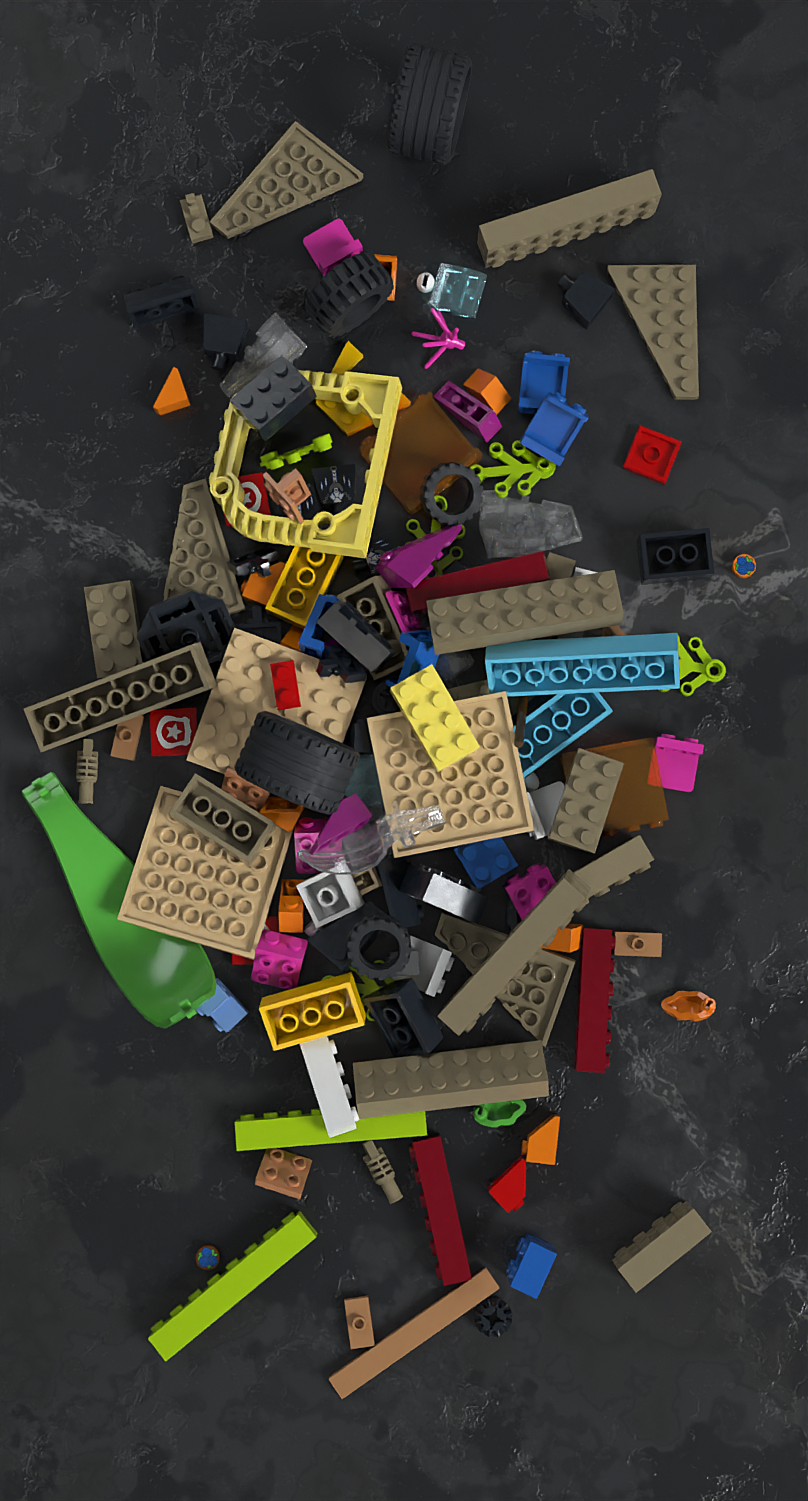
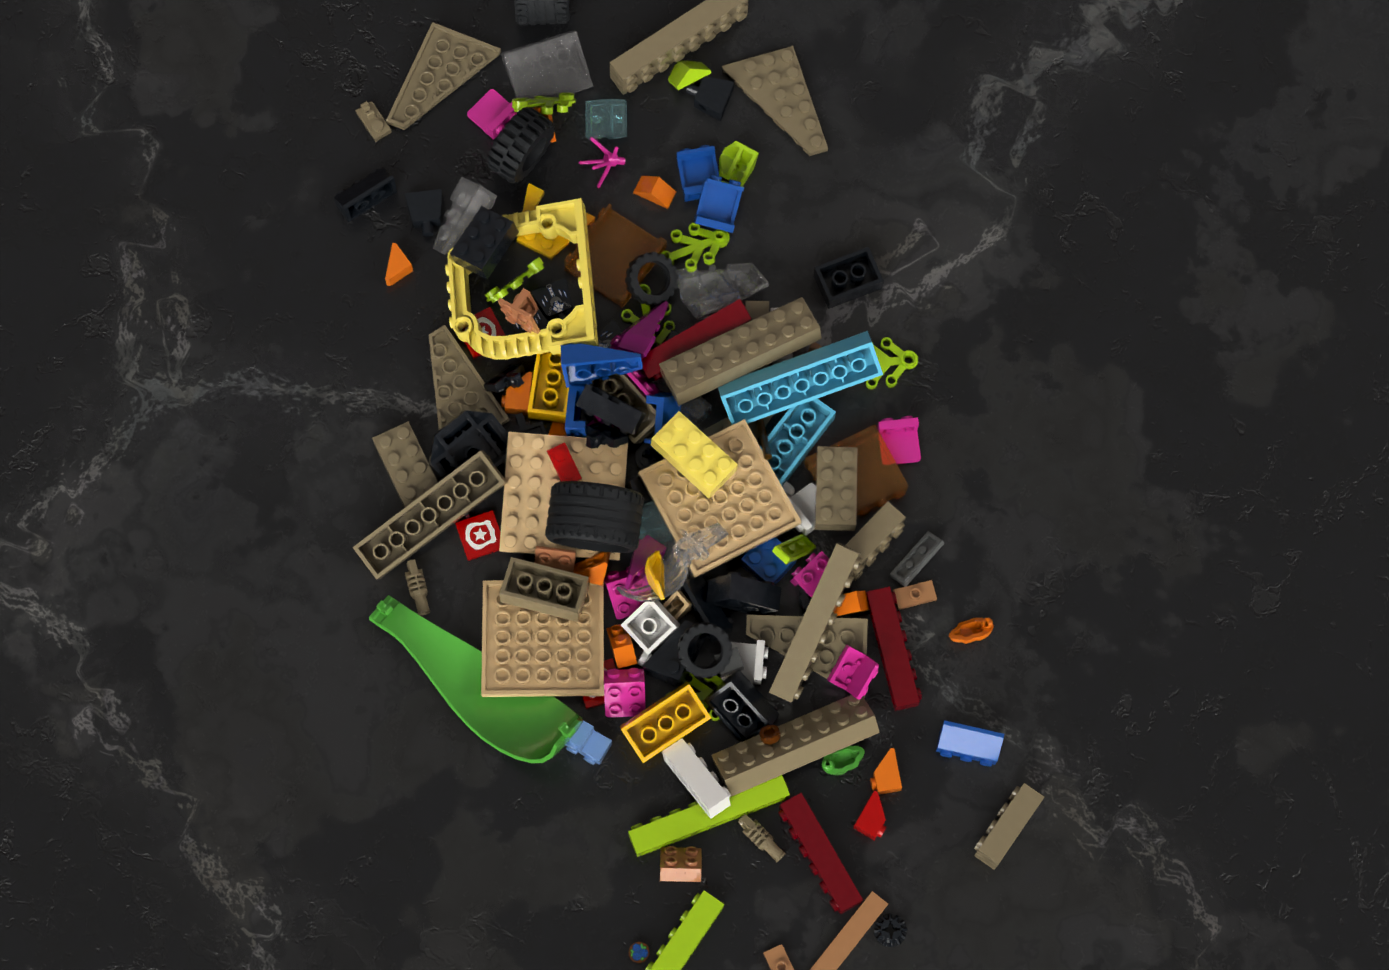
camera: 20 degrees left, 10 degrees down
medium nougat plate [111,715,144,761] -> none
white hinge [417,273,435,293] -> none
magenta slope [433,381,502,443] -> none
blue brick [506,1233,557,1299] -> none
red tile [622,425,682,485] -> none
tile [732,554,756,578] -> none
none -> clear slope [501,30,593,99]
none -> lime plant [512,92,576,115]
none -> blue wedge [560,343,643,388]
none -> yellow slope [645,551,665,600]
none -> lime slope [668,60,712,90]
none -> lime slope [719,141,759,186]
none -> reddish brown tile [759,725,781,744]
none -> lime tile [772,534,816,564]
none -> dark pink bracket [827,644,879,700]
none -> dark grey tile [890,531,944,587]
none -> slope [936,720,1004,767]

